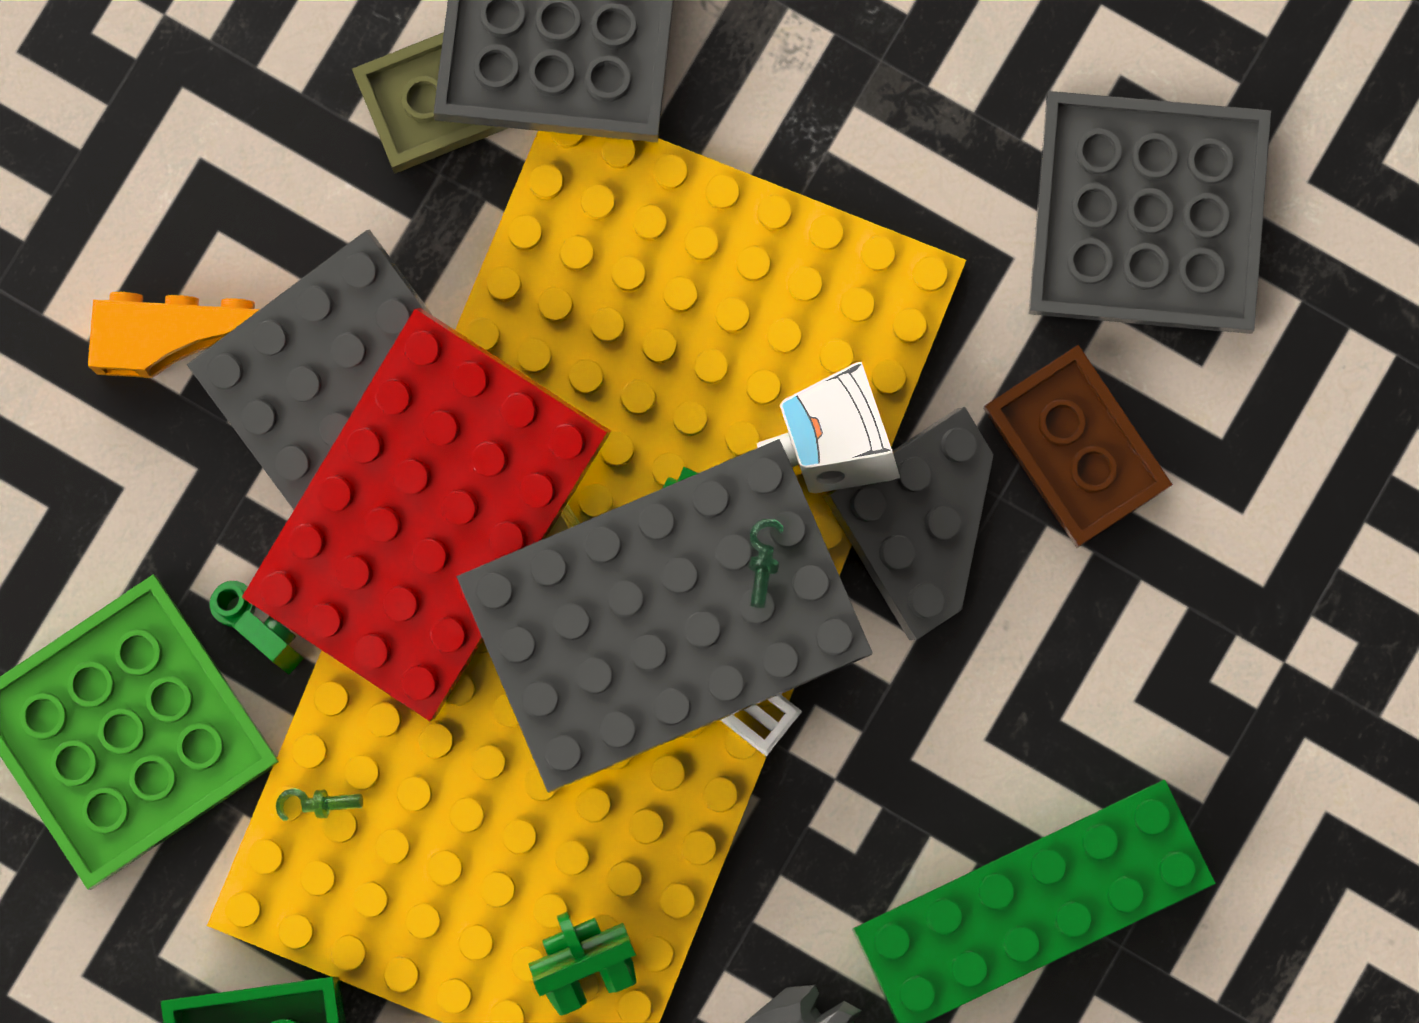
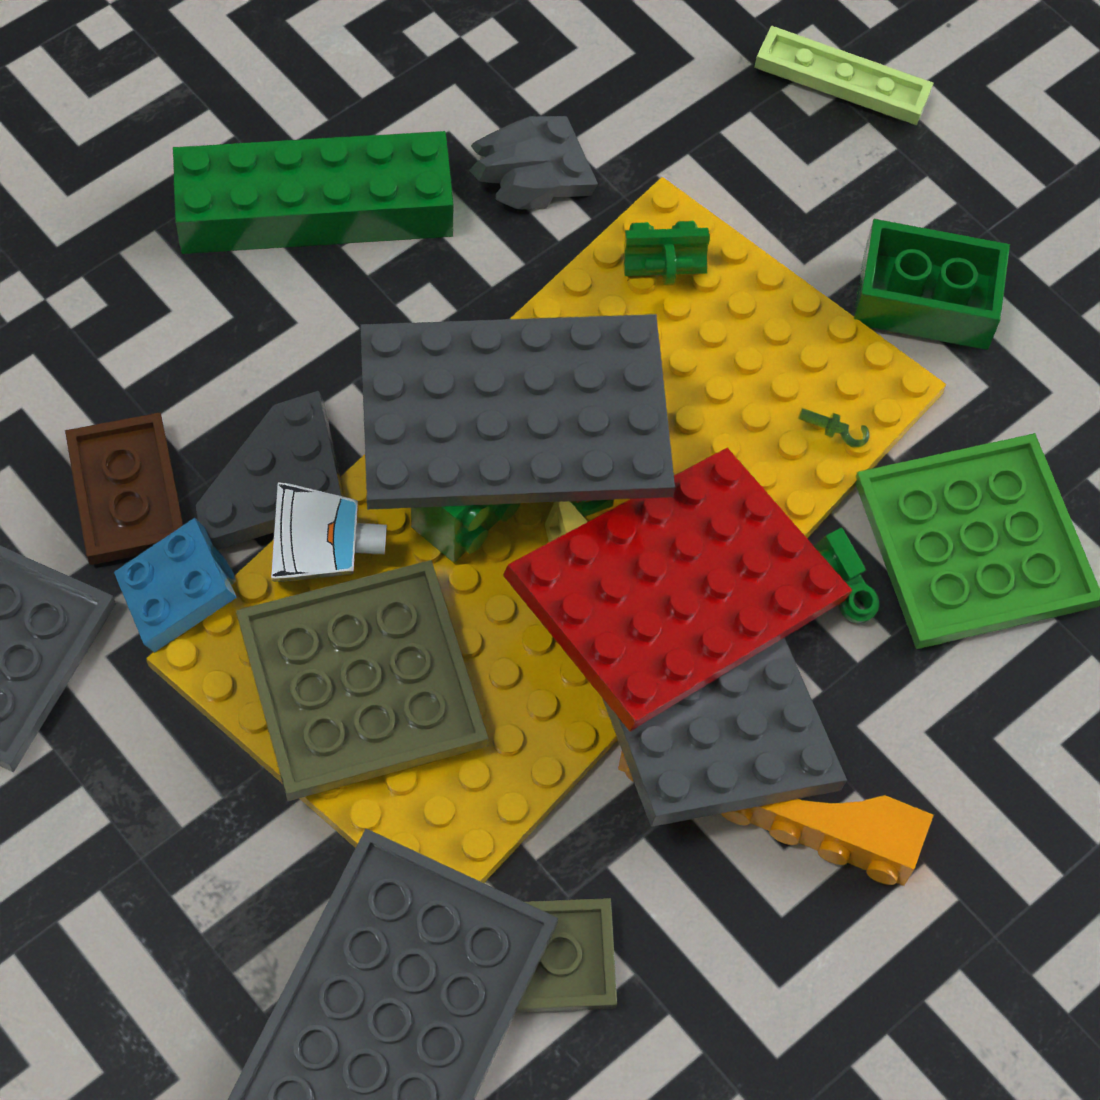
camera: 170 degrees left, 20 degrees down
clear green hand [749,519,784,608] -> none
none -> dark azure plate [114,518,237,653]
none -> olive plate [236,560,489,801]

